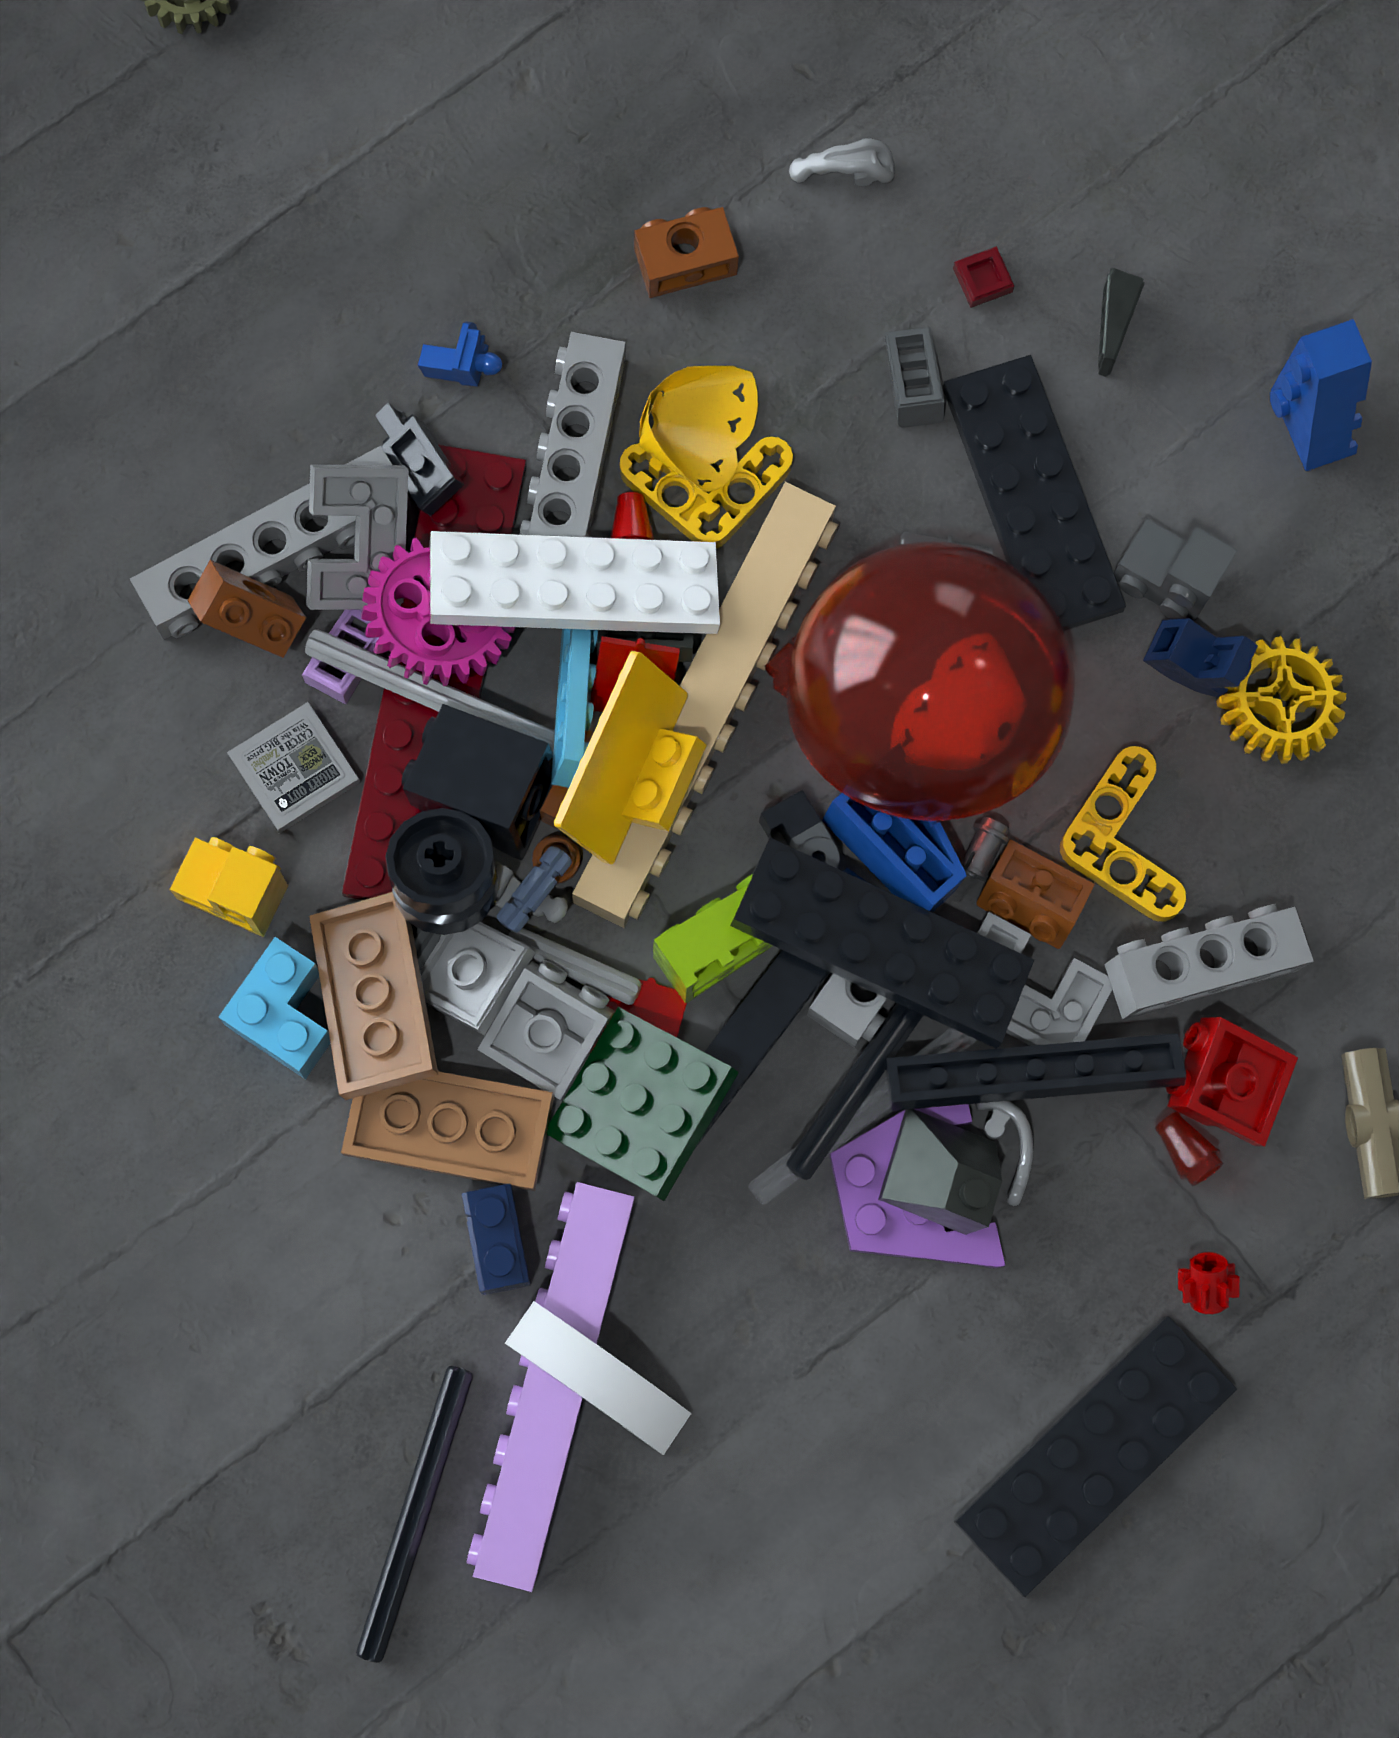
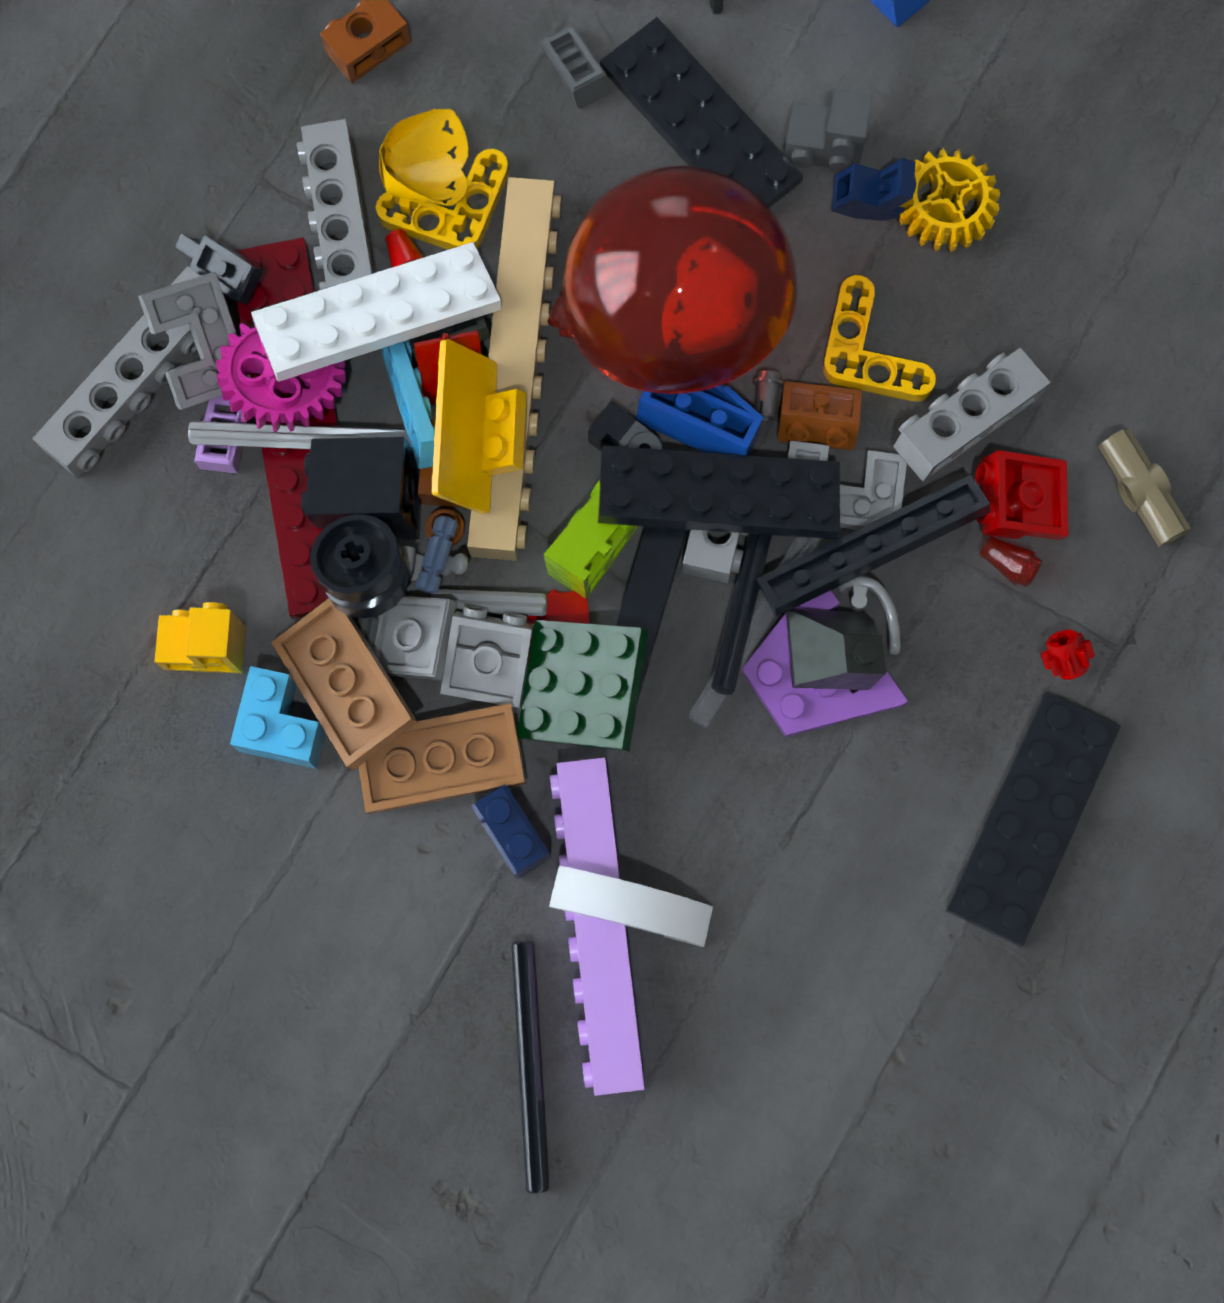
camera: 10 degrees left, 0 degrees up
dark orange brick [187,560,306,658] -> none
light grey tile [227,702,360,834] -> none
blue piece [418,321,502,387] -> none

